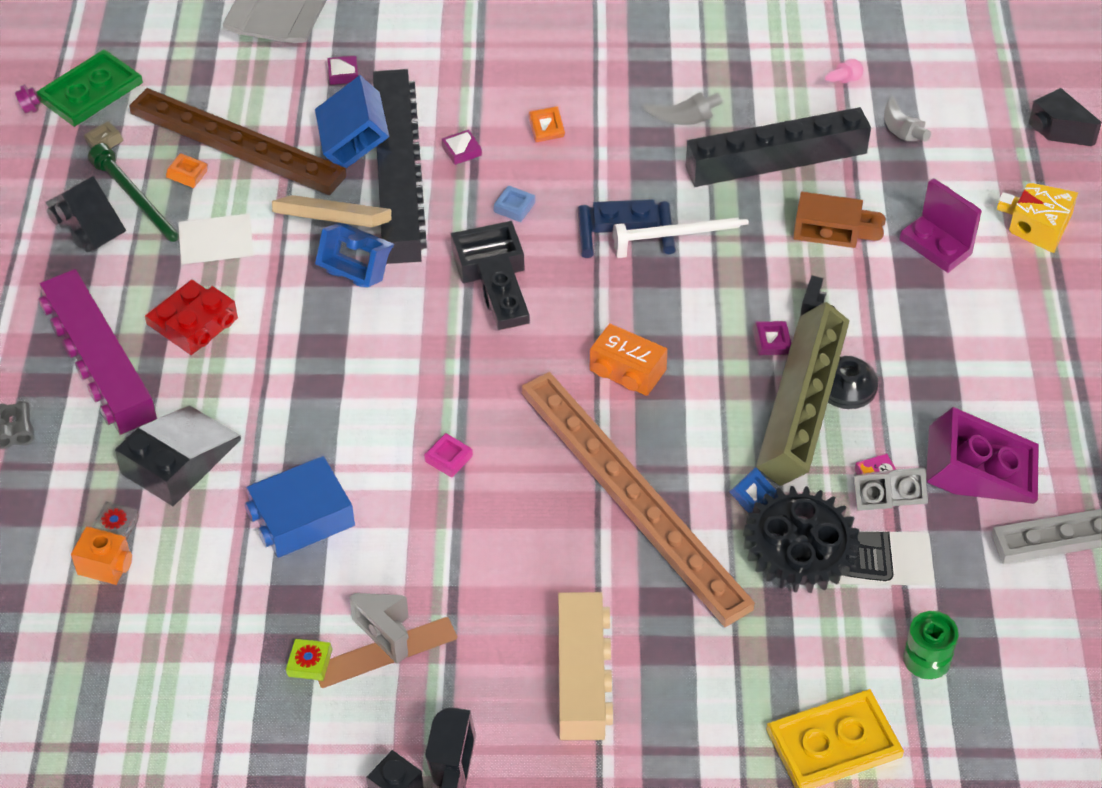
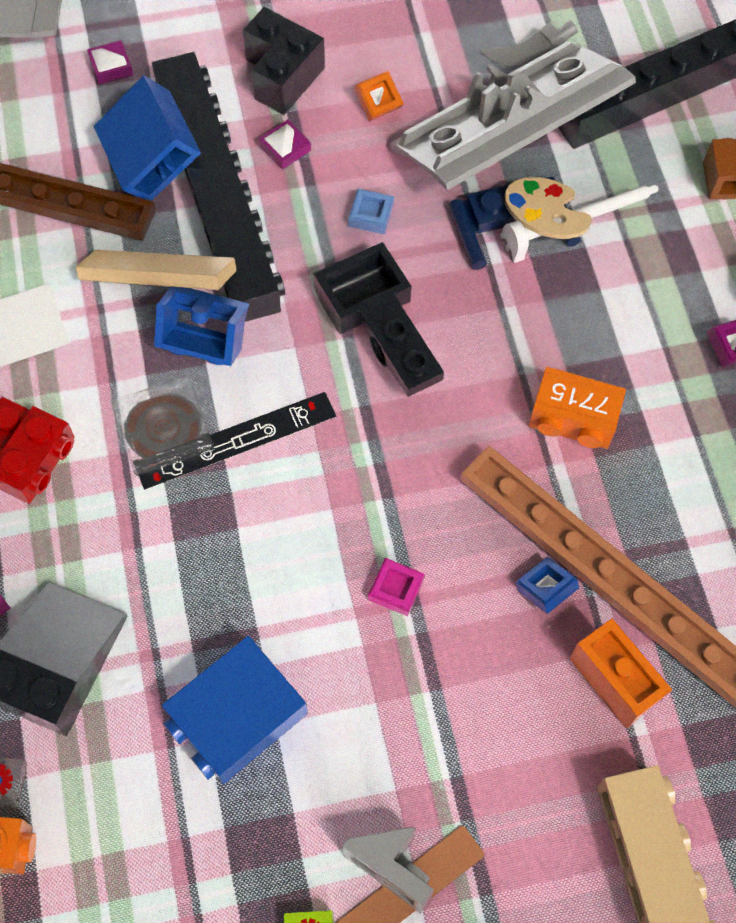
camera: 15 degrees left, 15 degrees up
none -> clear tile [111,376,215,477]
none -> black sticker [134,392,337,490]
none -> black brick [243,7,325,115]
none -> light grey hinge [389,41,636,190]
none -> tan piece [505,177,592,239]
none -> blue tile [516,556,579,614]
none -> orange panel [570,618,672,729]

